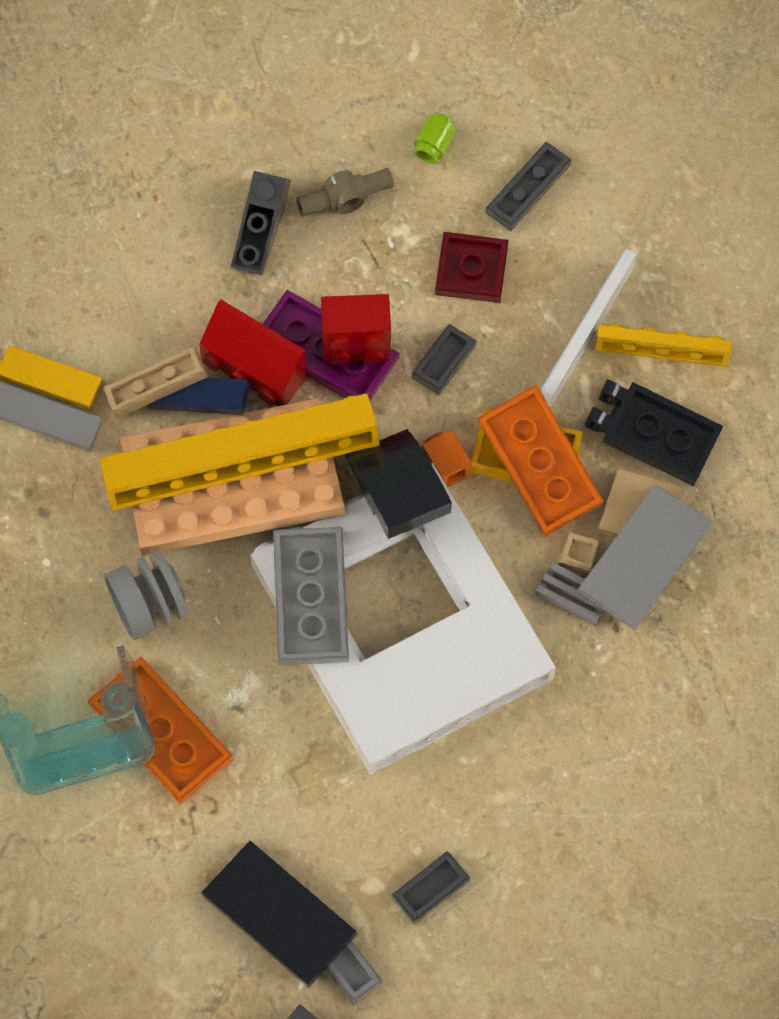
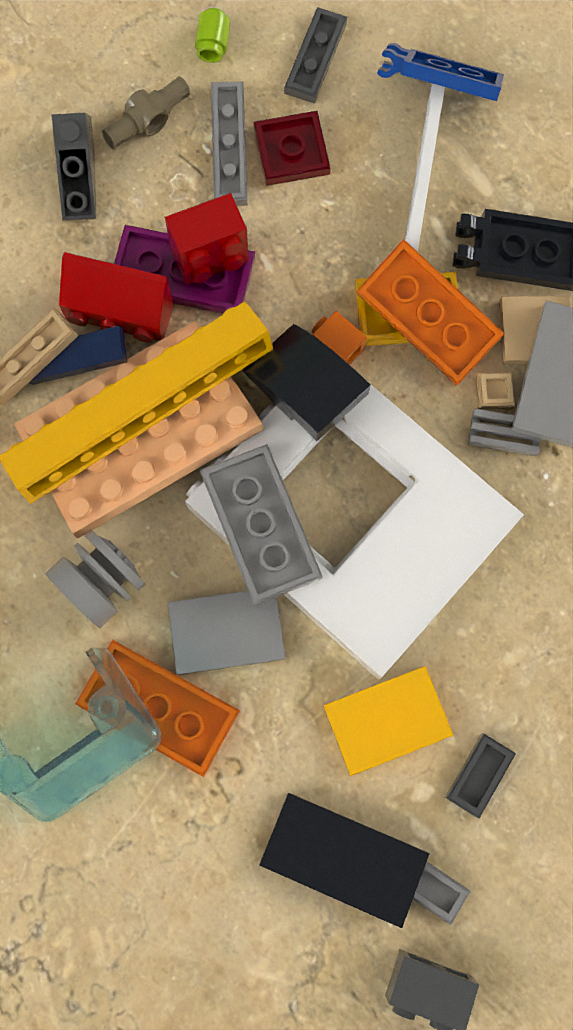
camera: 20 degrees left, 10 degrees up
dark grey tile [411,324,477,395] -> none
yellow plate [595,323,732,367] -> none
none -> light grey tile [168,591,286,675]
none -> light grey tile [211,81,248,206]
none -> yellow tile [323,666,454,776]
none -> blue tile [377,43,504,101]

